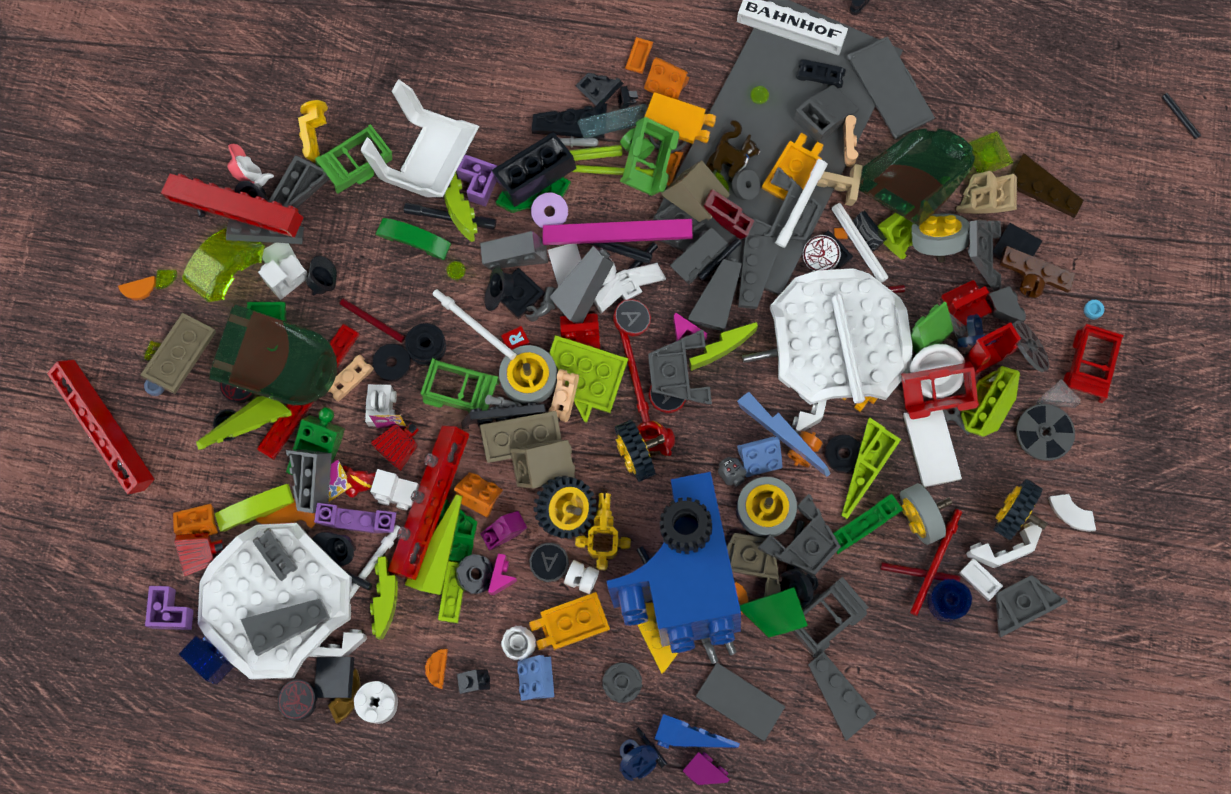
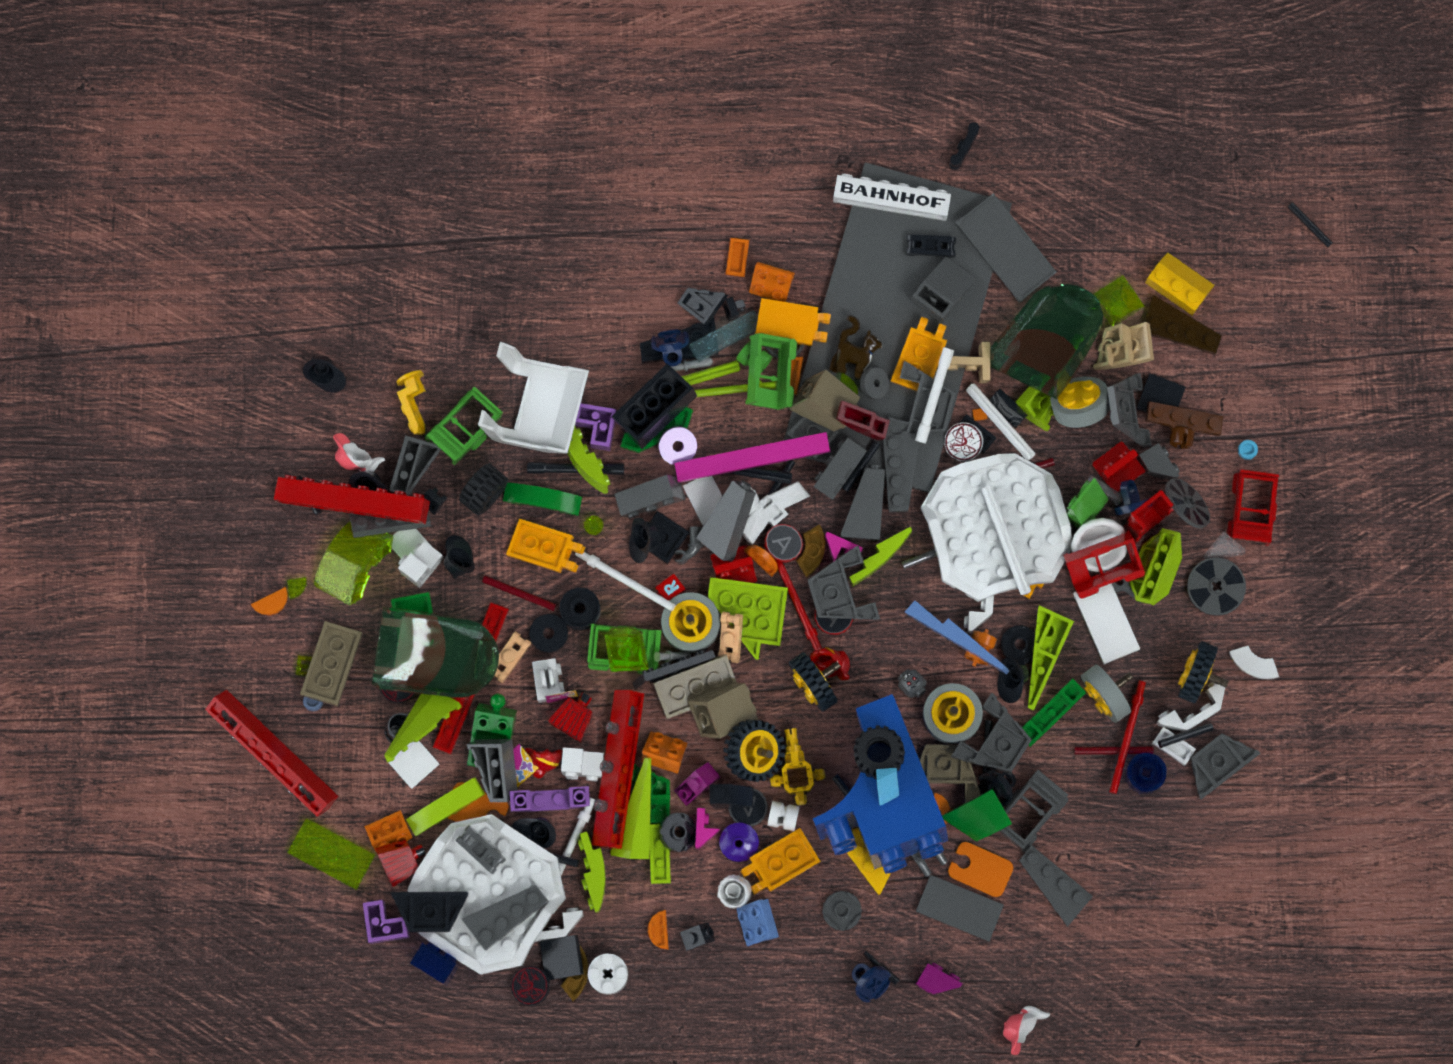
camera: 10 degrees left, 5 degrees up
blue wedge [654,714,740,749] -> none
medium blue bracket [737,436,783,477] -> none
clear neon green plate [750,86,769,104] -> none
light nougat plate [843,115,858,167] -> none
none -> clear neon green tile [287,818,376,890]
none -> black piece [303,355,346,393]
none -> white sticker [388,741,439,789]
none -> black wing [391,892,469,932]
none -> black tile [424,488,447,515]
none -> black tyre [459,463,508,516]
none -> light orange tile [506,519,586,573]
none -> clear neon green slope [604,626,649,672]
none -> dark blue tile [651,329,690,366]
none -> black slope [710,784,753,809]
none -> dark purple dish [719,822,759,862]
none -> orange tile [744,545,778,577]
none -> pearl gold tile [796,524,825,578]
none -> medium azure slope [876,768,899,805]
none -> orange piece [948,842,1013,897]
none -> black piece [997,657,1029,703]
none -> yellow slope [1145,252,1215,316]
none -> black piece [1158,723,1214,748]

